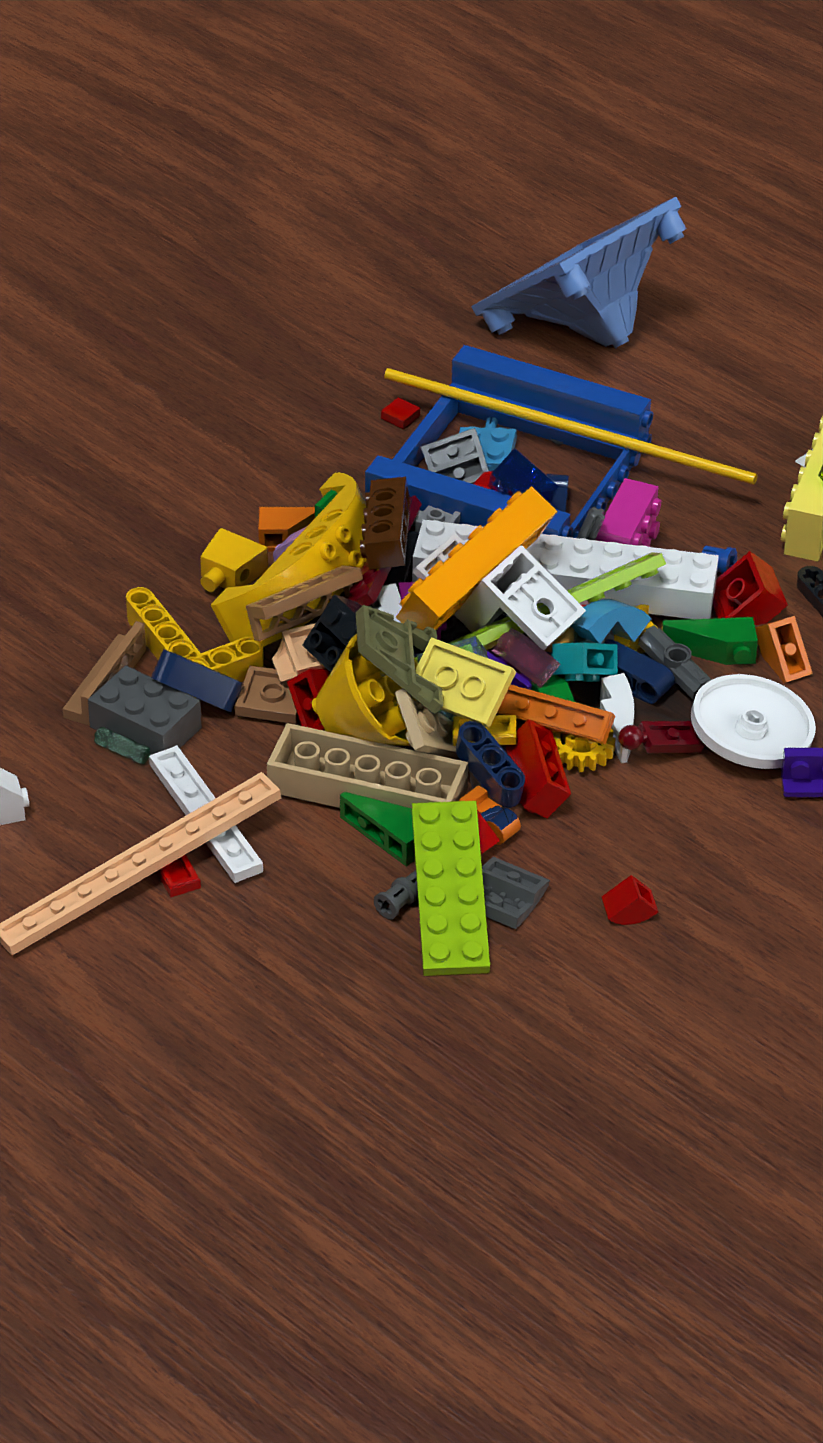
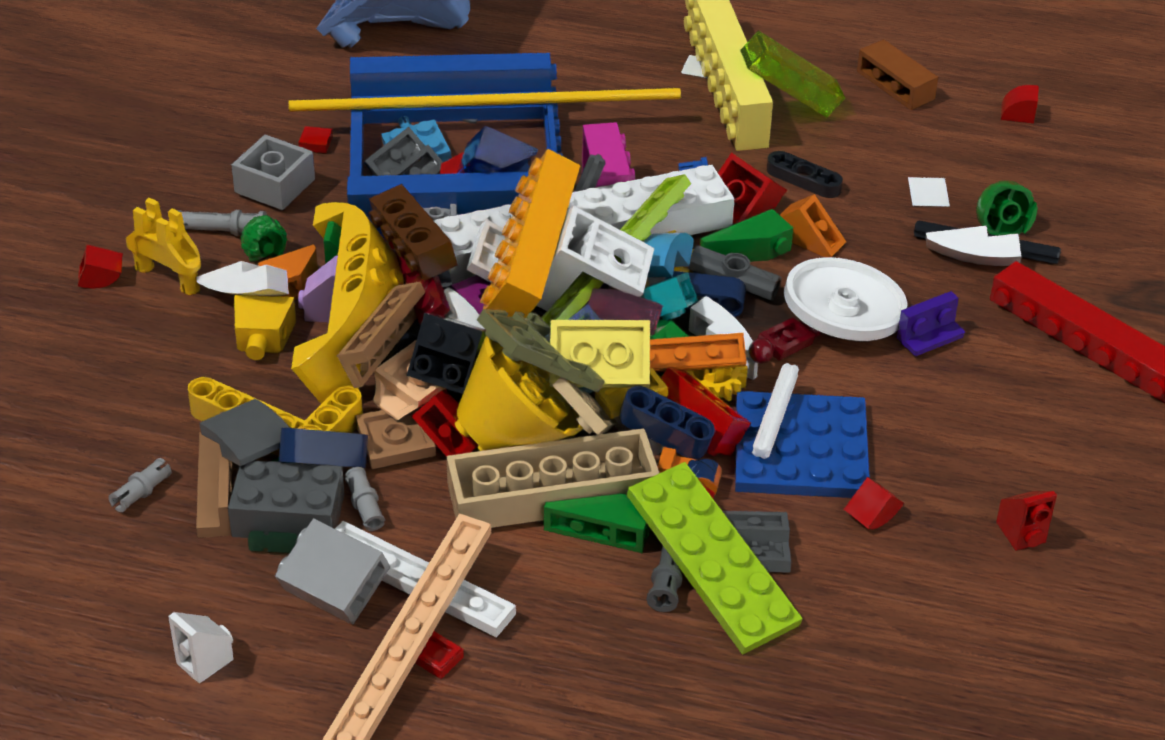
camera: 30 degrees left, 0 degrees up
none -> red brick [77,245,123,289]
none -> light grey pin [108,458,172,512]
none -> yellow connector [125,198,201,295]
none -> light grey pin [178,210,267,236]
none -> white slope [196,261,289,296]
none -> dark grey slope [199,399,290,466]
none -> light grey brick [231,134,315,210]
none -> green piece [241,215,288,262]
none -> light grey brick [275,518,391,625]
none -> light grey pin [345,467,385,531]
none -> blue plate [735,391,870,498]
none -> white axle [752,363,799,459]
none -> red slope [996,491,1057,551]

